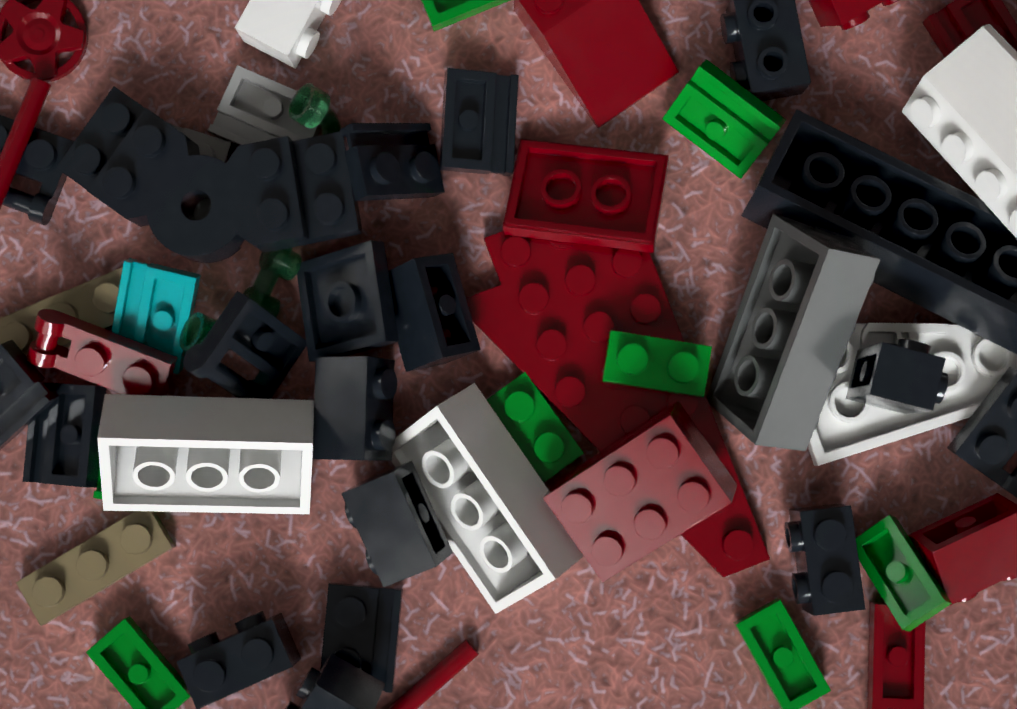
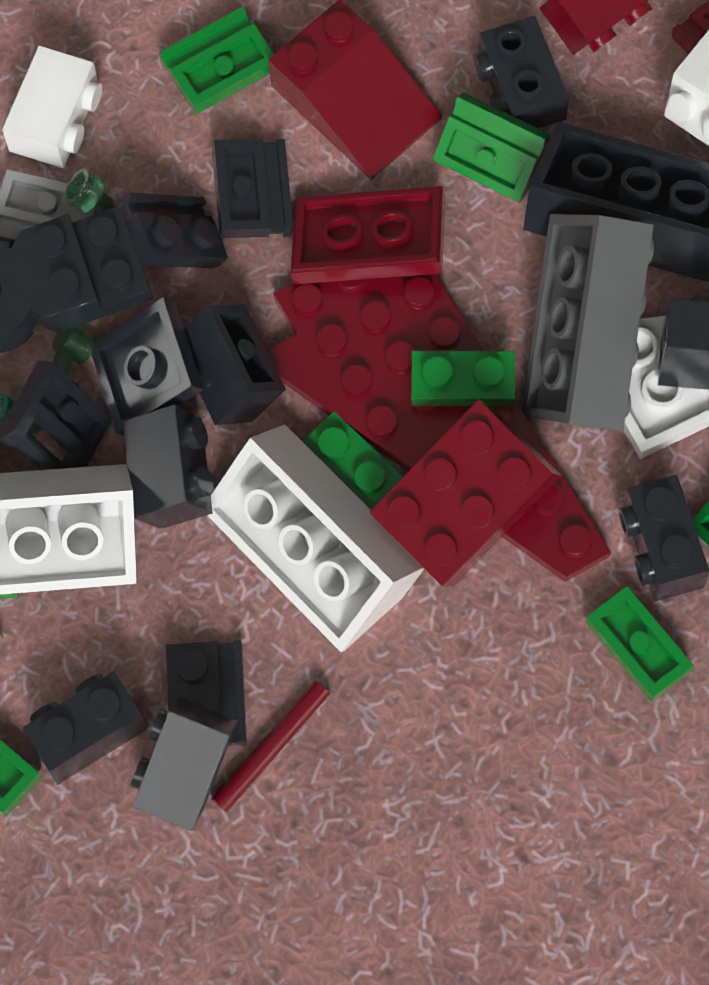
camera: 10 degrees left, 15 degrees down
black brick [341,461,453,588] -> none

